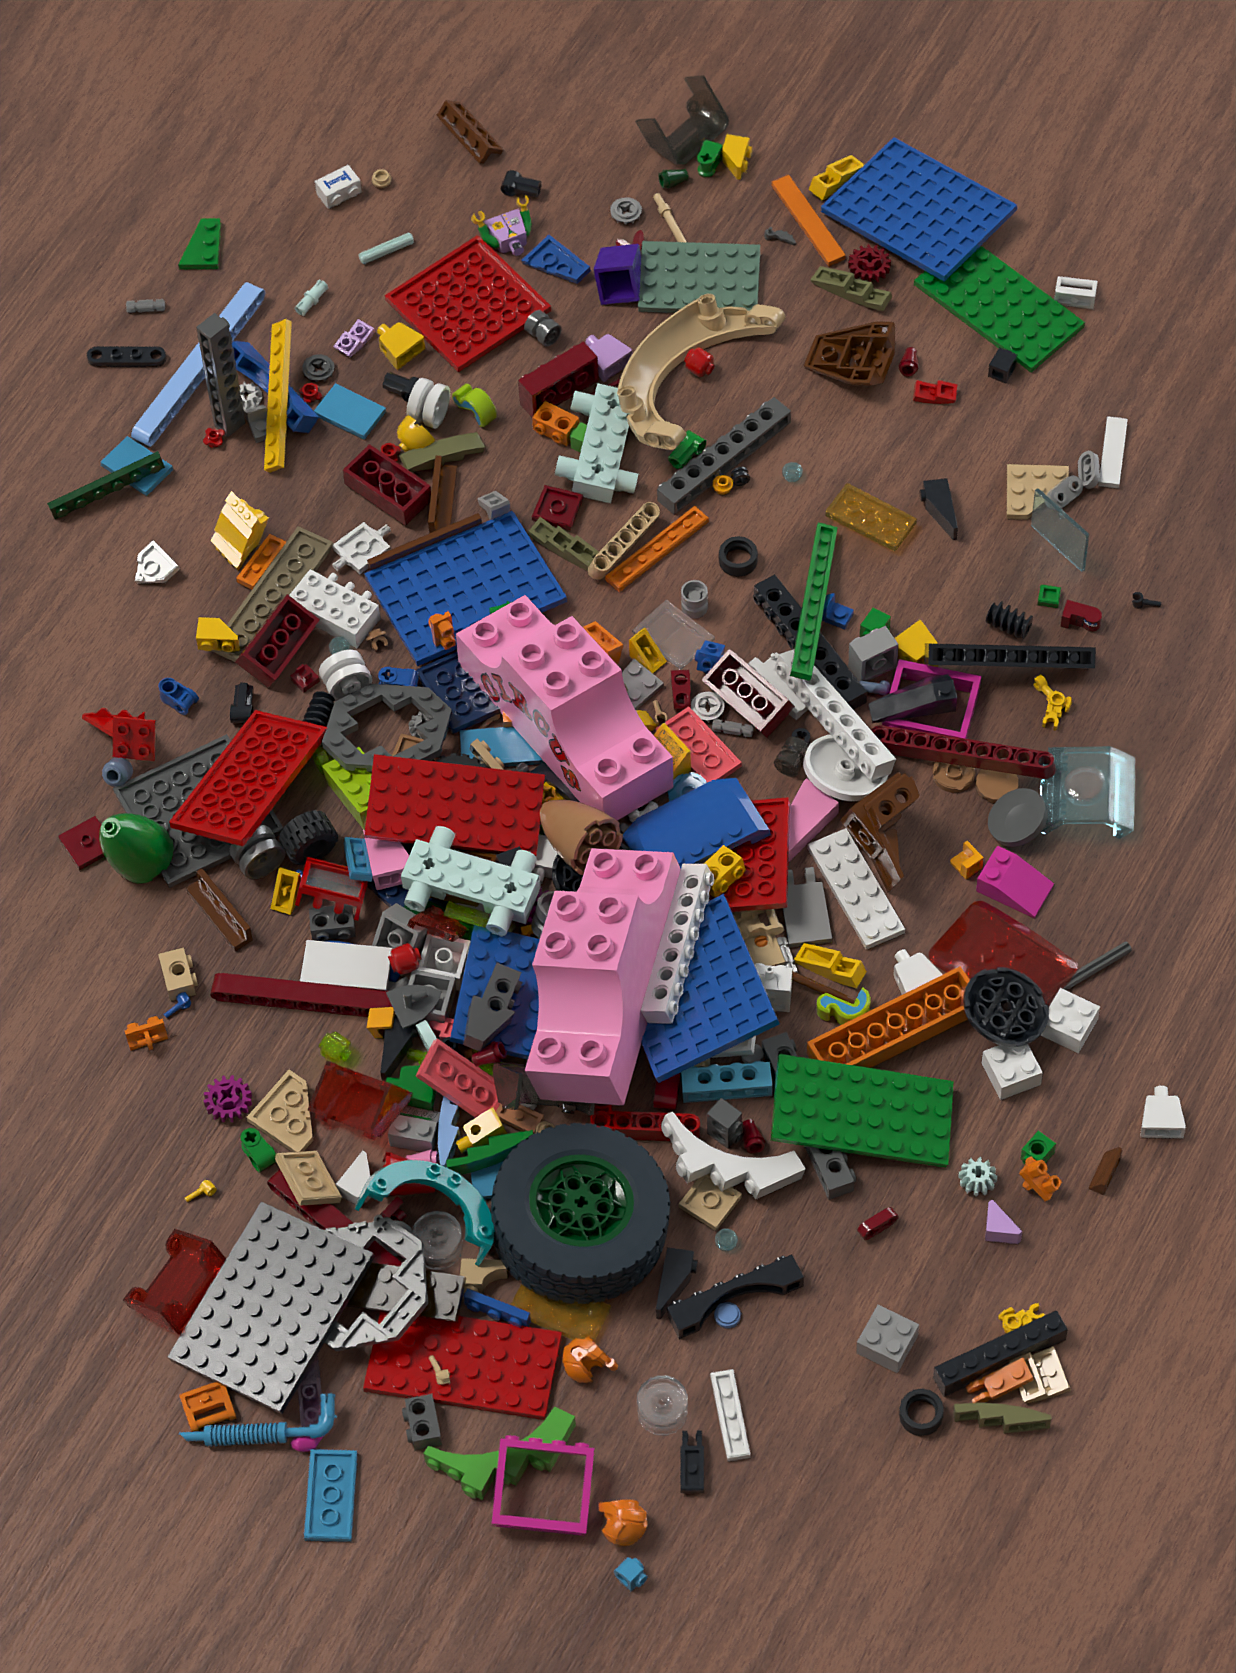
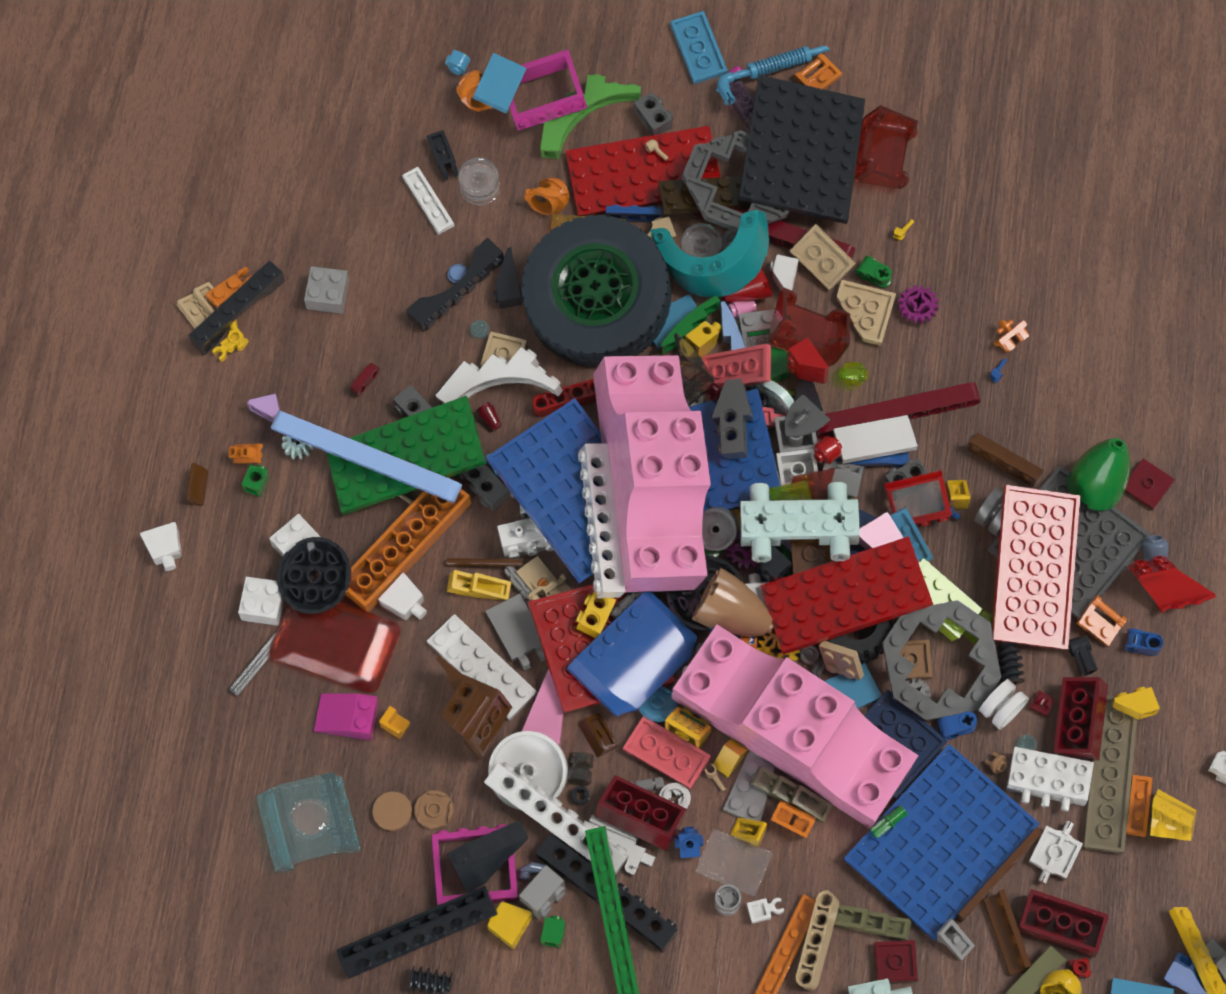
camera: 160 degrees right, 10 degrees up
tan brick [158,948,198,1001] -> none
black tyre [279,810,338,865] -> none
light orange panel [367,1007,396,1038] -> none
orange hips [428,611,456,650] -> none
dark red leg [671,670,691,710] -> none
dark grey brick [707,1098,743,1149] -> none
black tyre [719,536,758,577] -> none
lime animal [816,987,871,1025] -> none
blue slope [822,593,854,630] -> none
dark red beam [871,725,1056,779] -> none
black tyre [899,1388,944,1436] -> none
olive slope [953,1403,1051,1434] -> none
dark grey piece [988,788,1048,847] -> none
yellow piece [1033,674,1072,730] -> none
none -> light blue beam [270,410,462,503]
none -> dark azure tile [473,53,526,113]
none -> reddish brown slope [579,713,619,757]
none -> white plate [747,898,784,924]
none -> red slope [786,338,829,384]
none -> plate [1076,595,1127,647]

